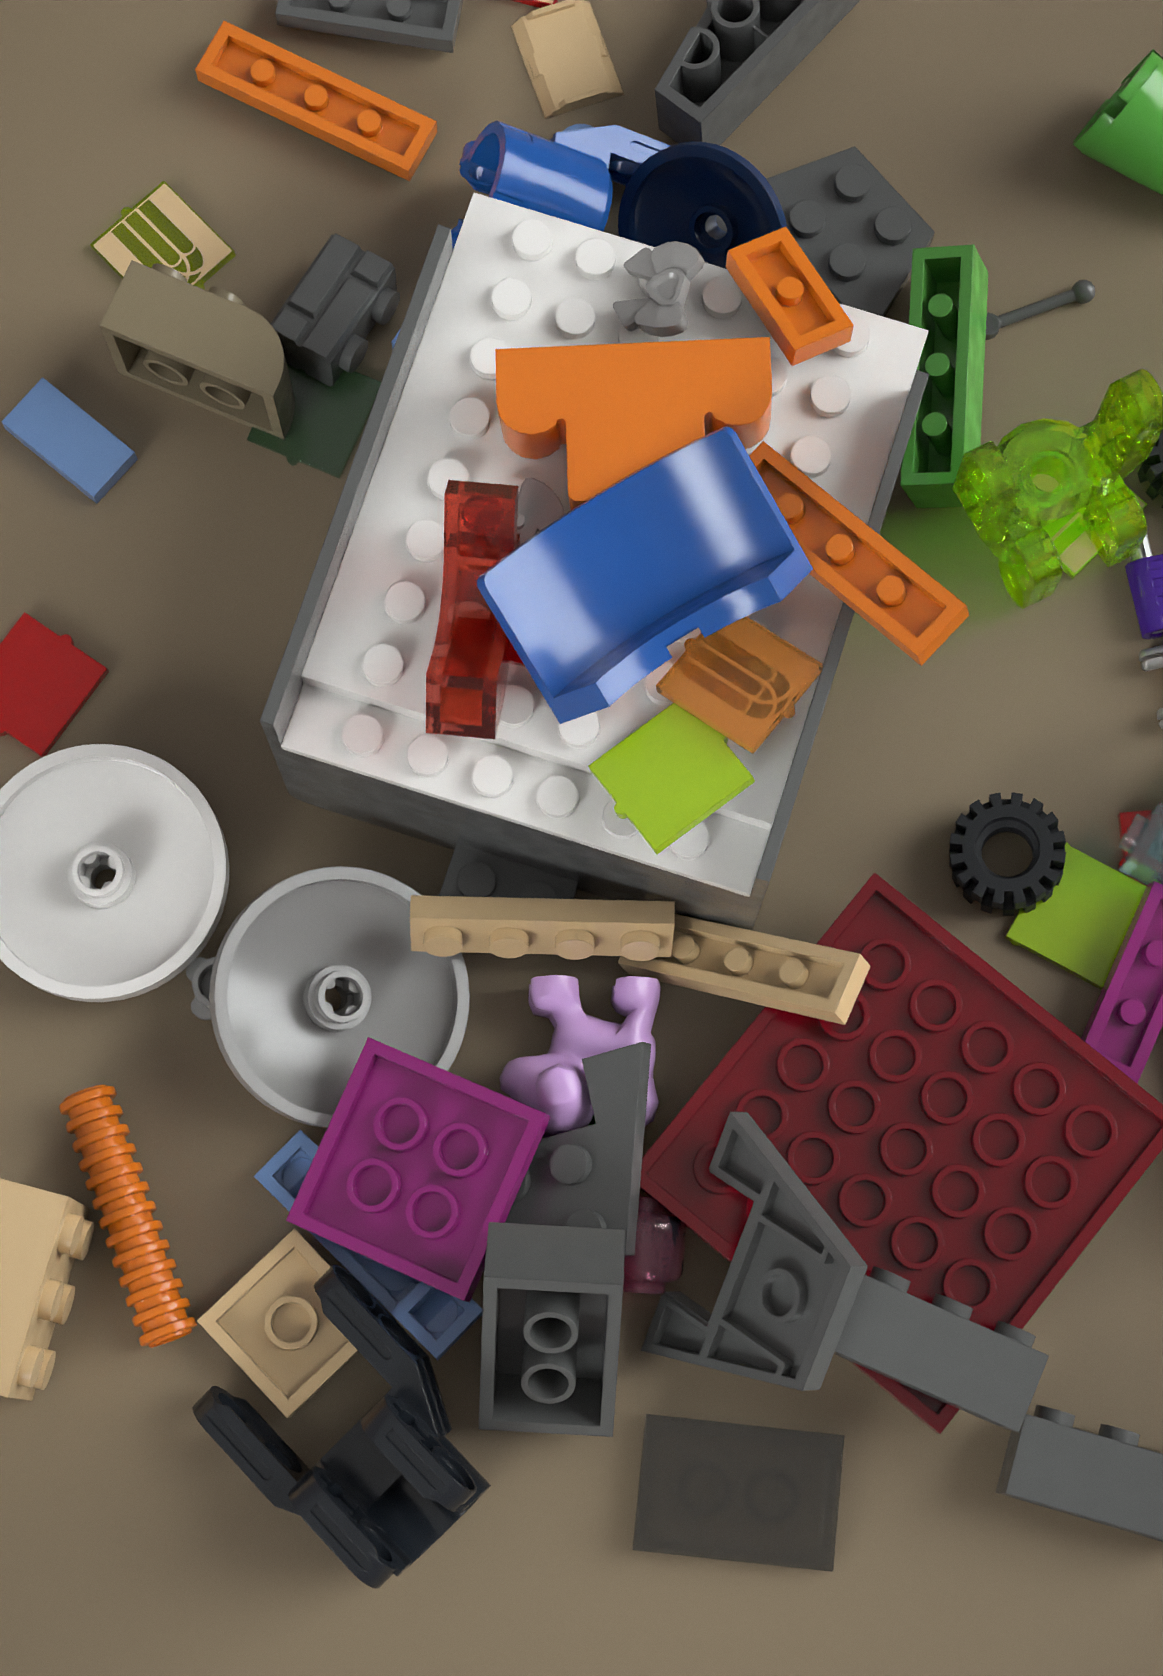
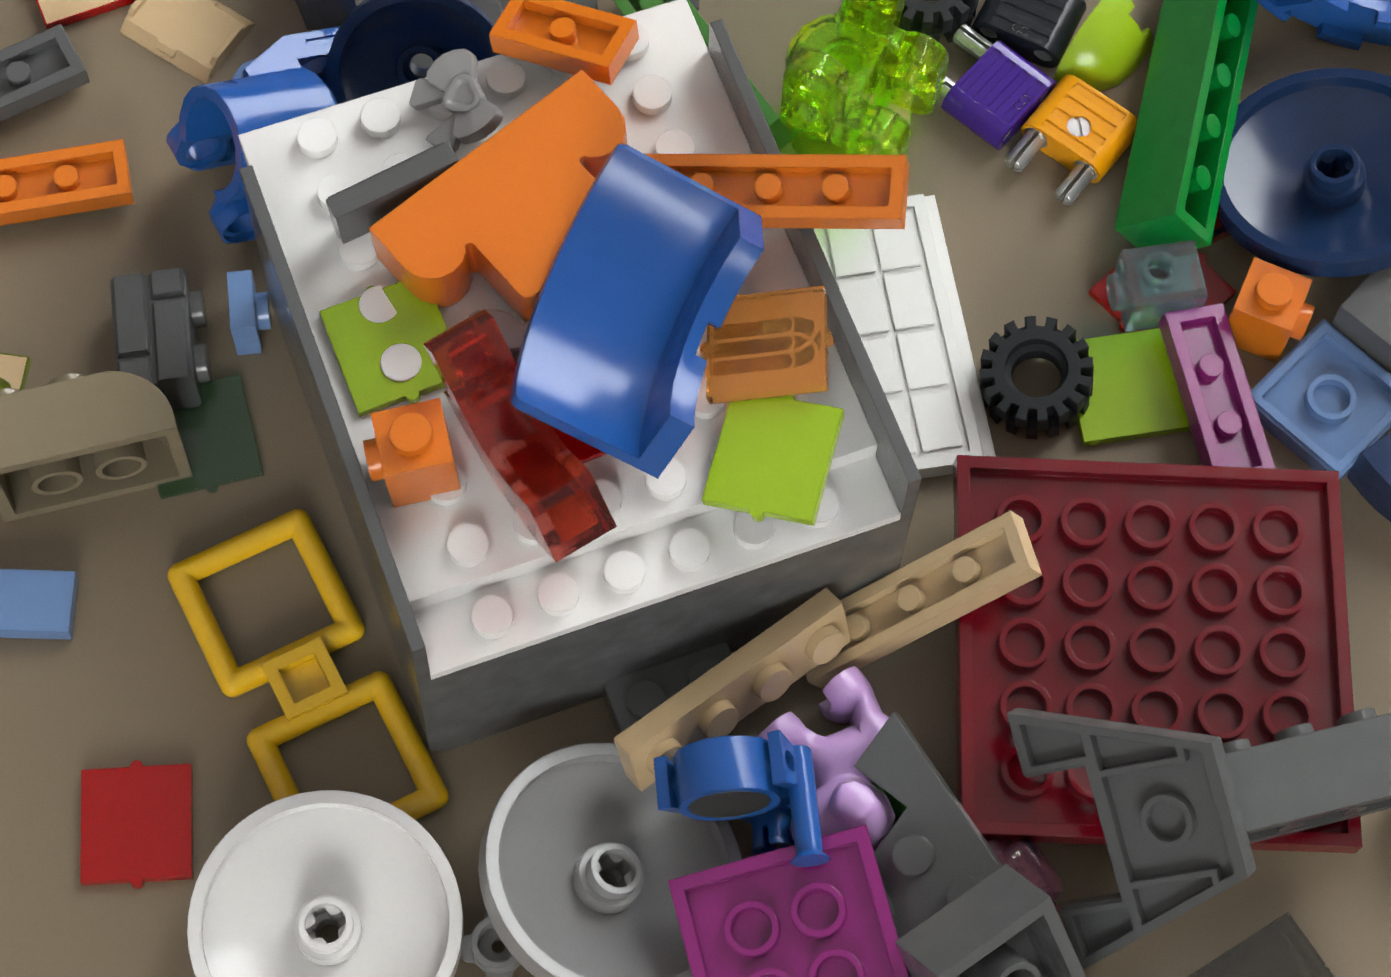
camera: 40 degrees left, 10 degrees down
none -> yellow bar [167,509,449,820]
none -> lime piece [319,281,465,417]
none -> dark grey tile [326,141,459,244]
none -> orange brick [363,398,461,508]
none -> blue piece [653,730,831,867]
none -> white piece [814,194,996,479]

